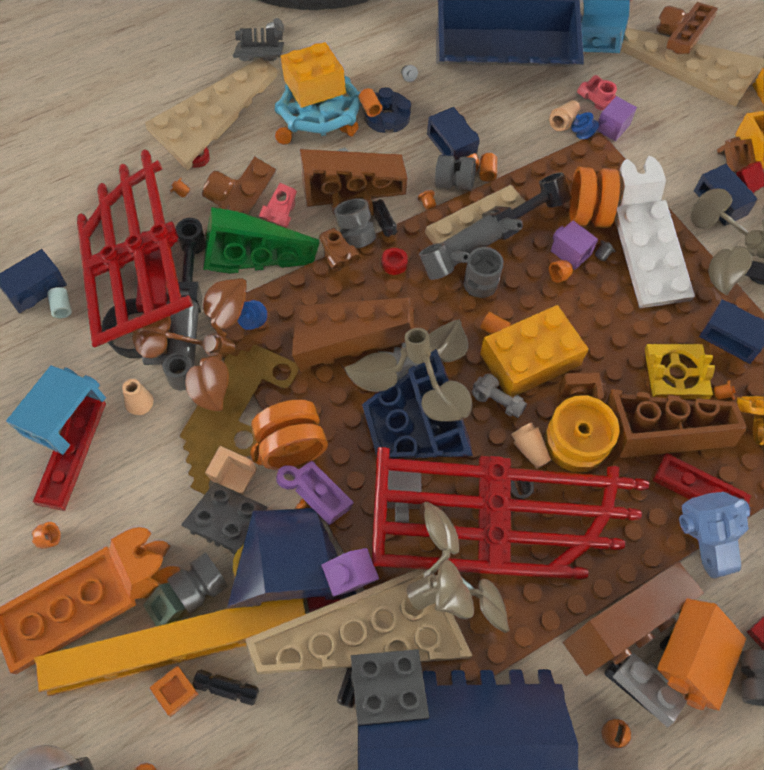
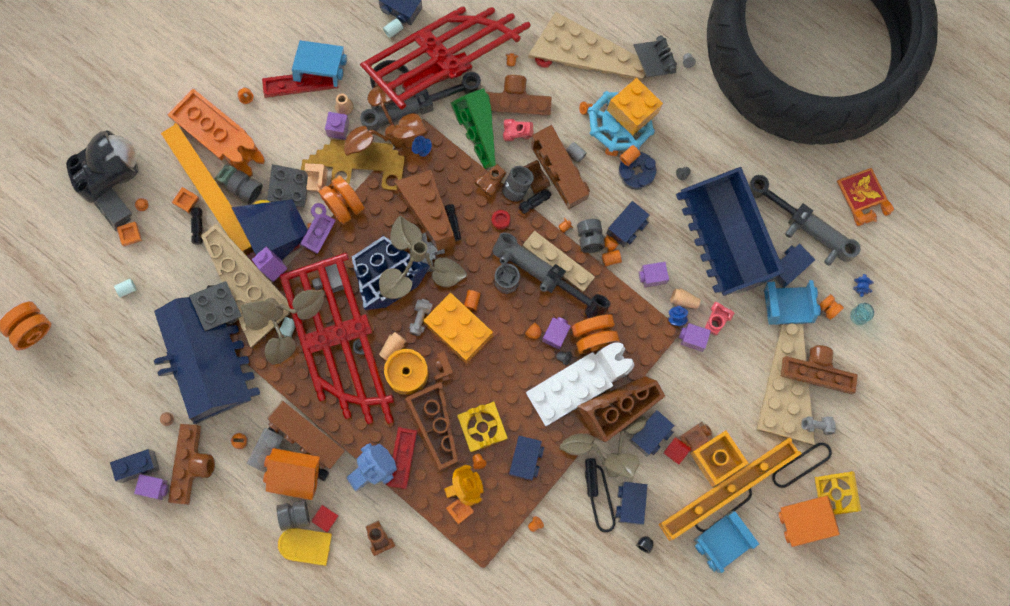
camera: 70 degrees right, 15 degrees up
none -> medium lavender brick [325,112,349,140]
none -> dark orange wedge [577,376,665,443]
none -> medium lavender brick [638,262,669,288]
none -> light grey bar [801,416,836,435]

